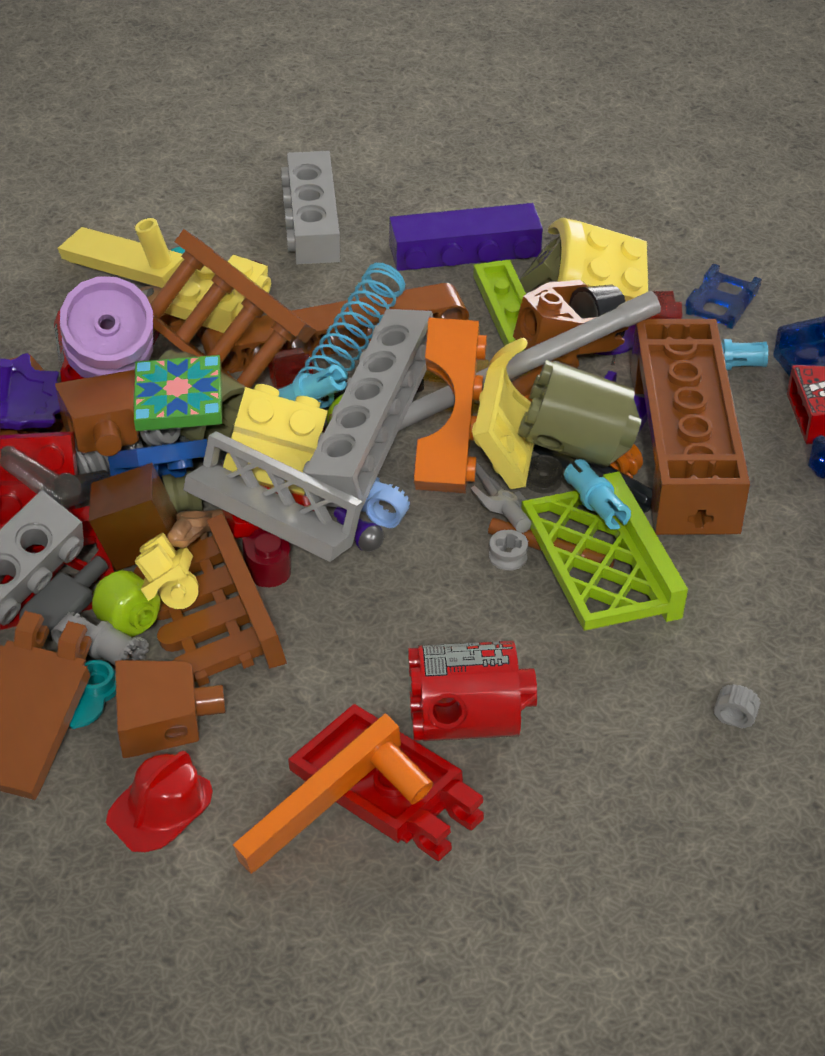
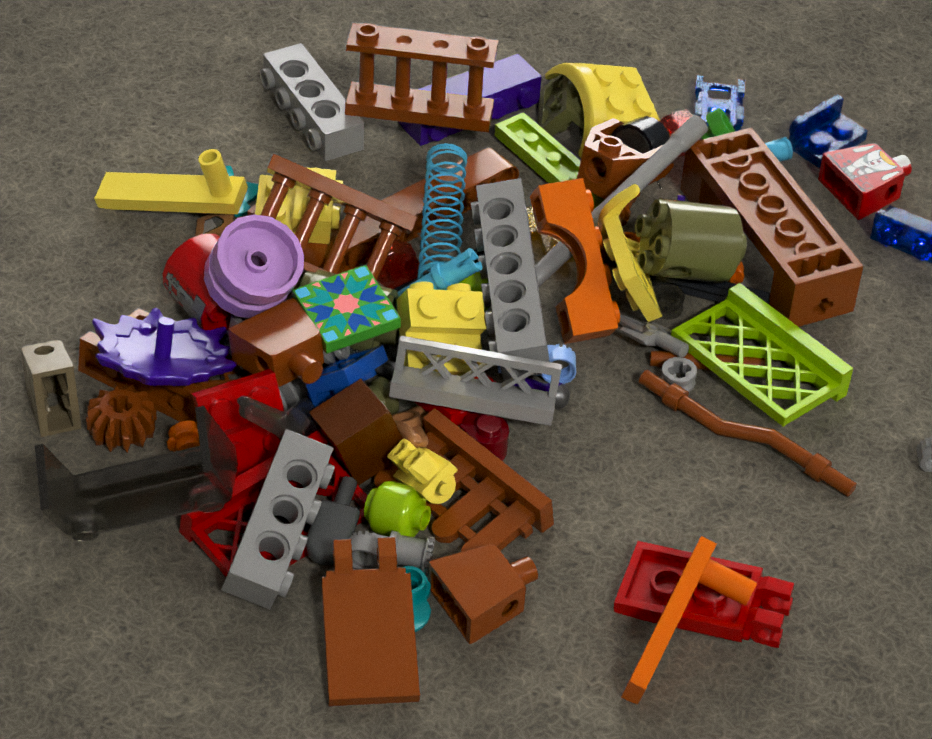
camera: 25 degrees left, 0 degrees up
red piece [105,750,213,853] -> none
red cylinder [408,640,537,742] -> none
medium azure pin [564,459,631,530] -> none
none -> dark orange fence [345,23,499,133]
none -> dark orange bar [638,369,857,497]
none -> bright green tile [701,108,735,139]

